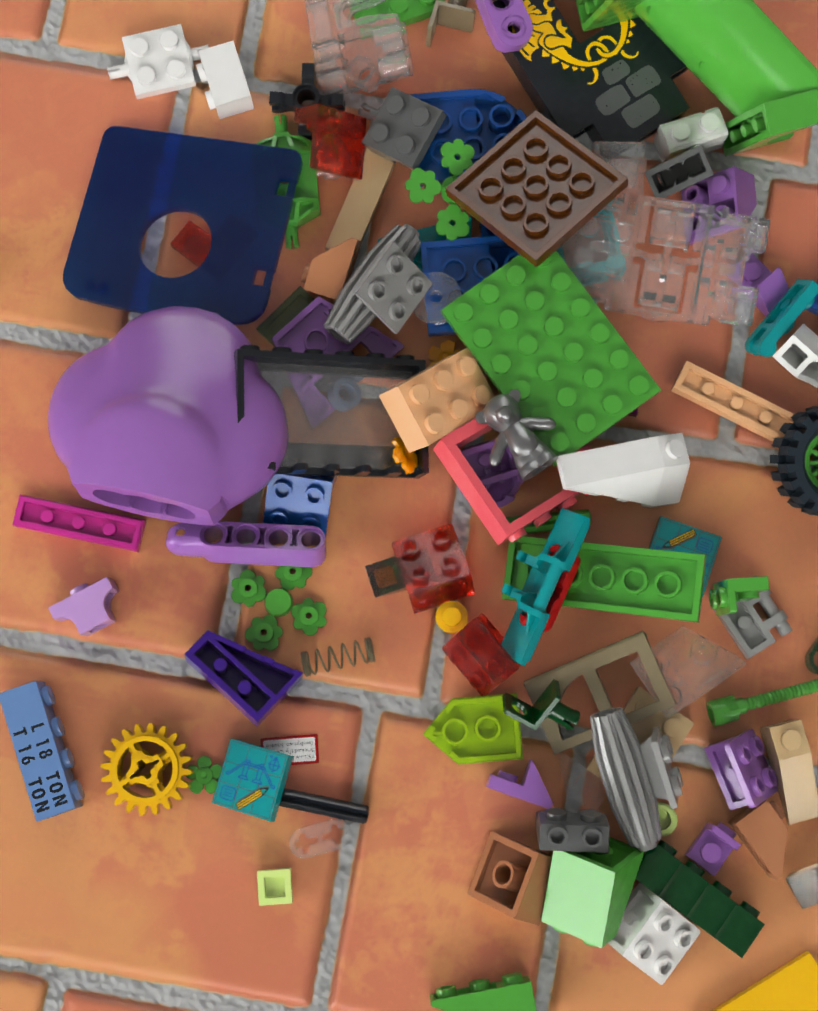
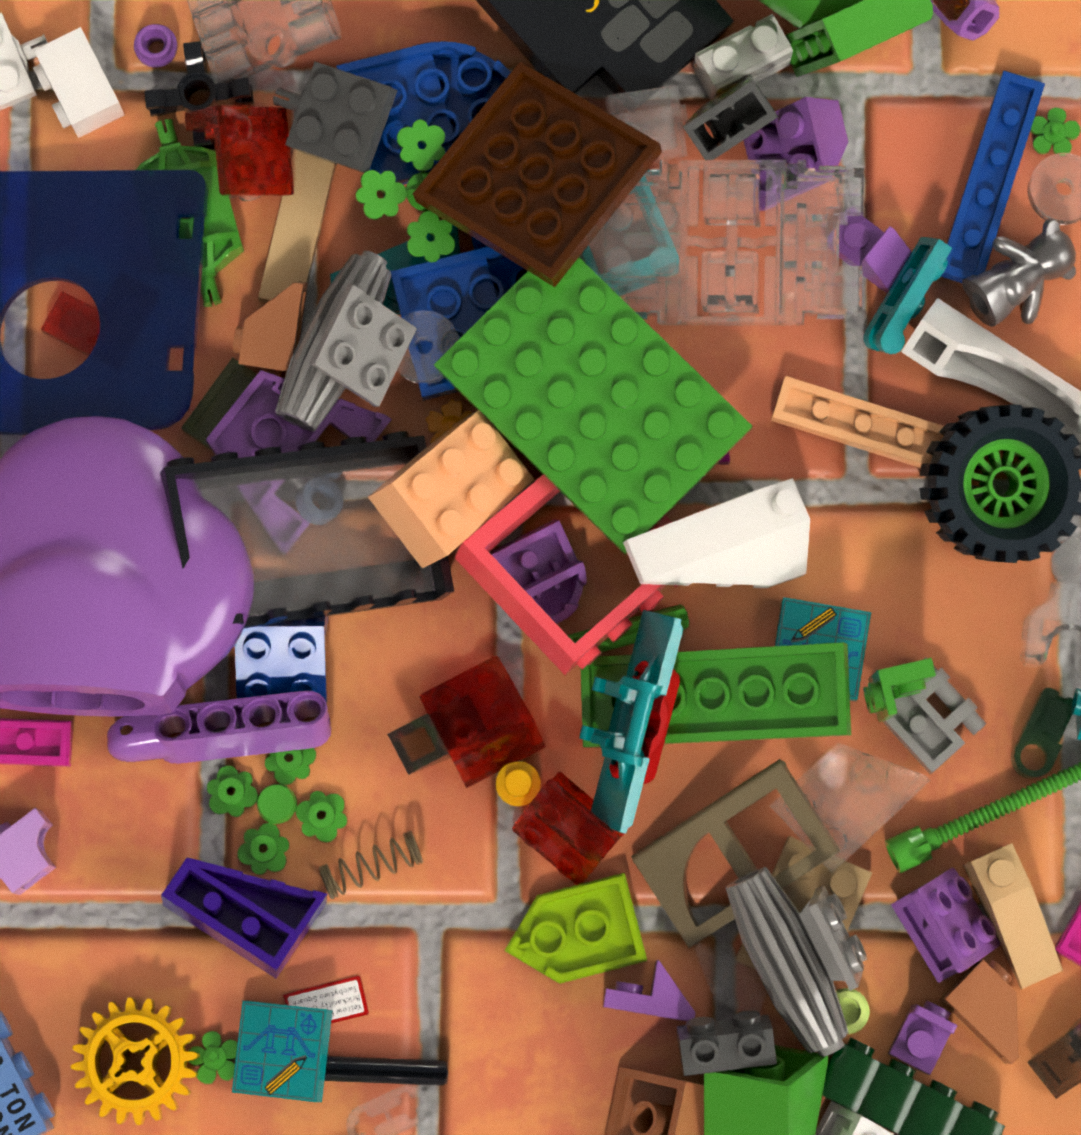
camera: 10 degrees left, 0 degrees up
light orange plant [391,436,418,474] -> none
flat silver piece [475,389,558,481] -> none
dark green bracket [502,679,580,731] -> none
none -> medium lavender plate [134,24,178,68]

